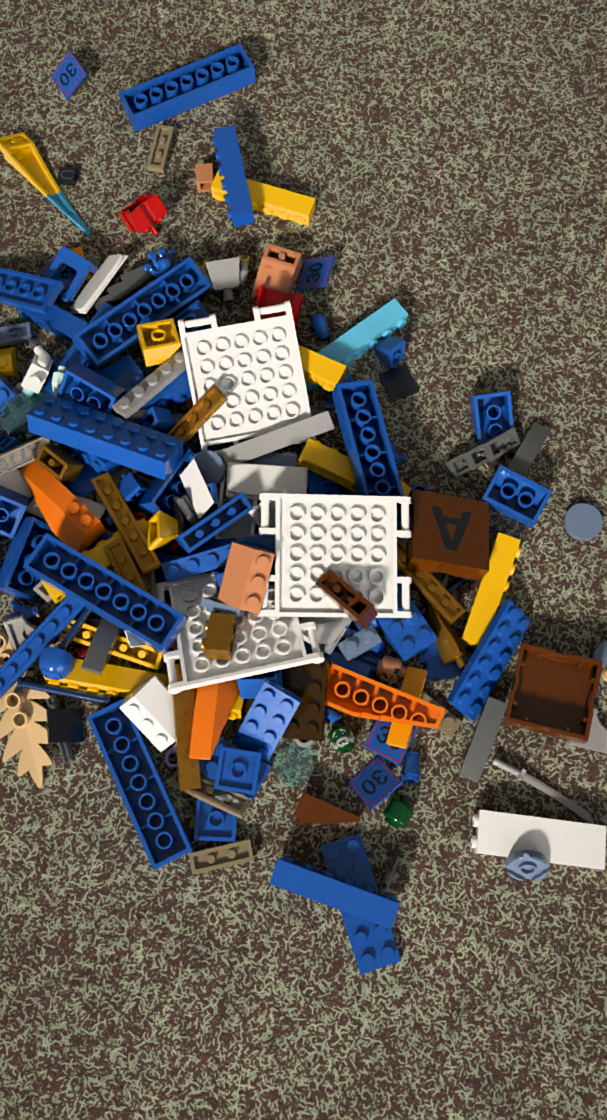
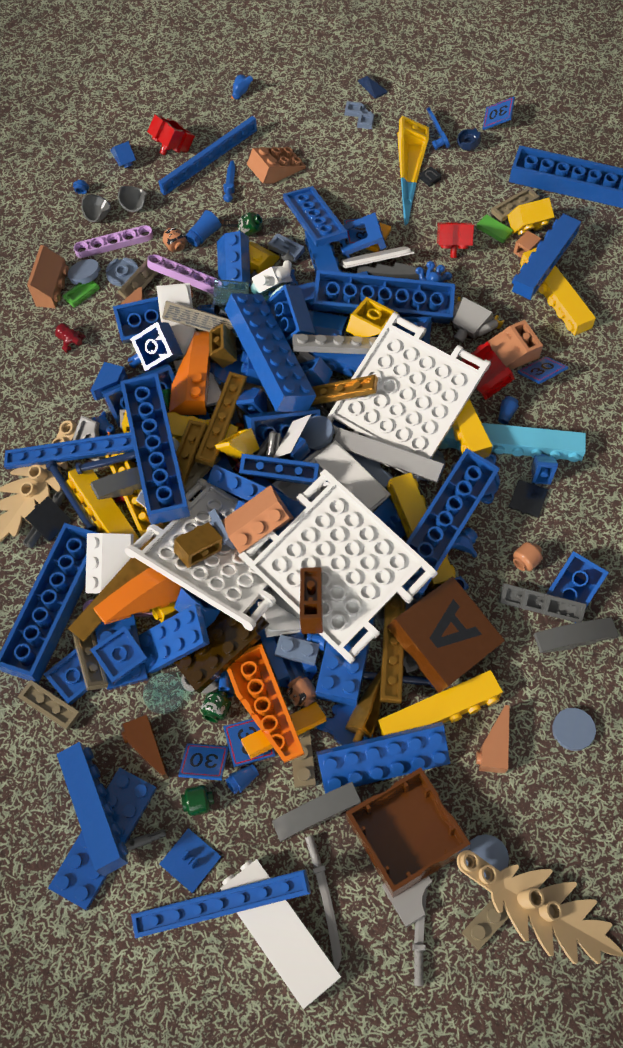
camera: 45 degrees right, 10 degrees down
blue helmet [39,647,75,680] -> none
blue slope [481,465,553,529] -> none
sand blue tile [506,850,549,881] -> none
none -> blue tile [131,869,311,938]
none -> blue piece [159,828,222,894]
none -> blue brick [426,107,450,150]
none -> dark blue hair [457,128,481,151]
none -> bright green tile [476,214,513,243]
none -> nougat slope [476,705,510,774]
none -> yellow brick [507,198,554,235]
none -> nougat head [513,542,543,571]

